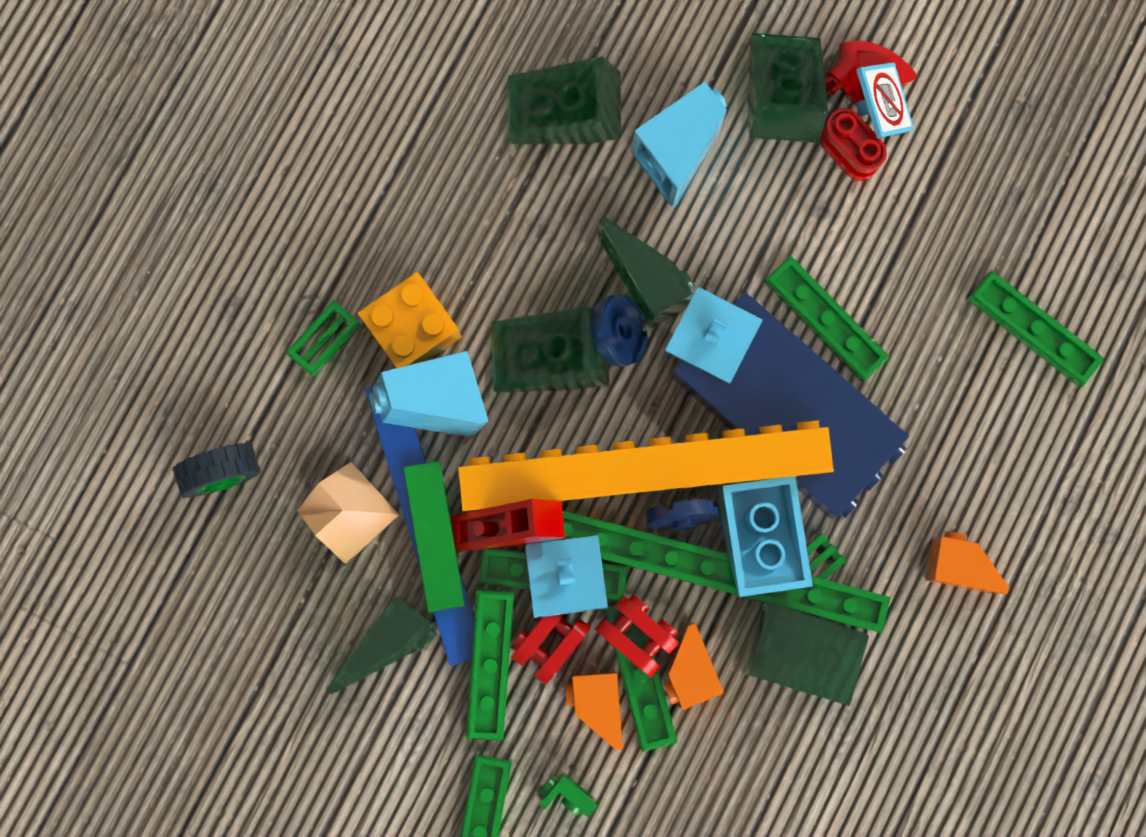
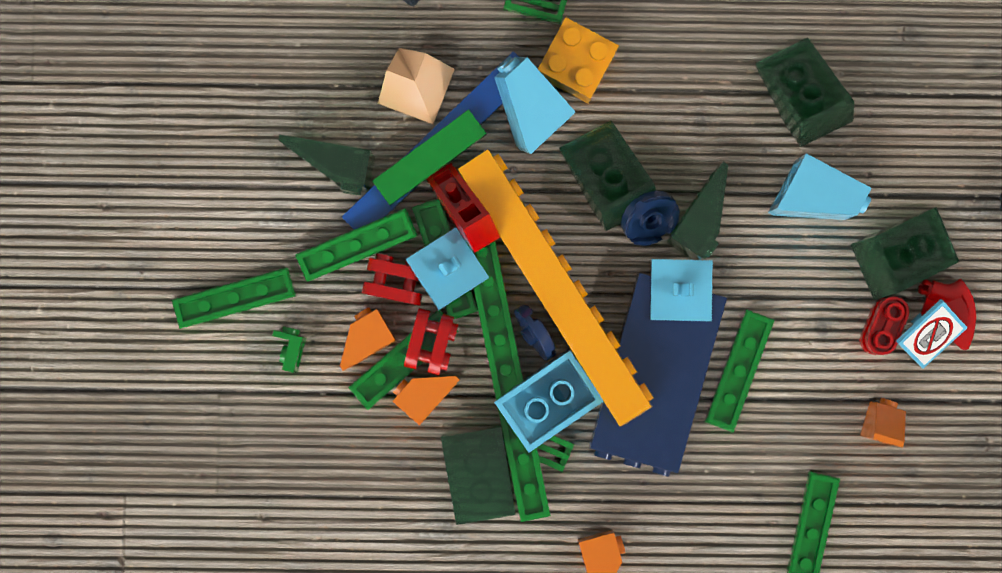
camera: 65 degrees right, 5 degrees up
none -> orange slope [860,398,906,448]

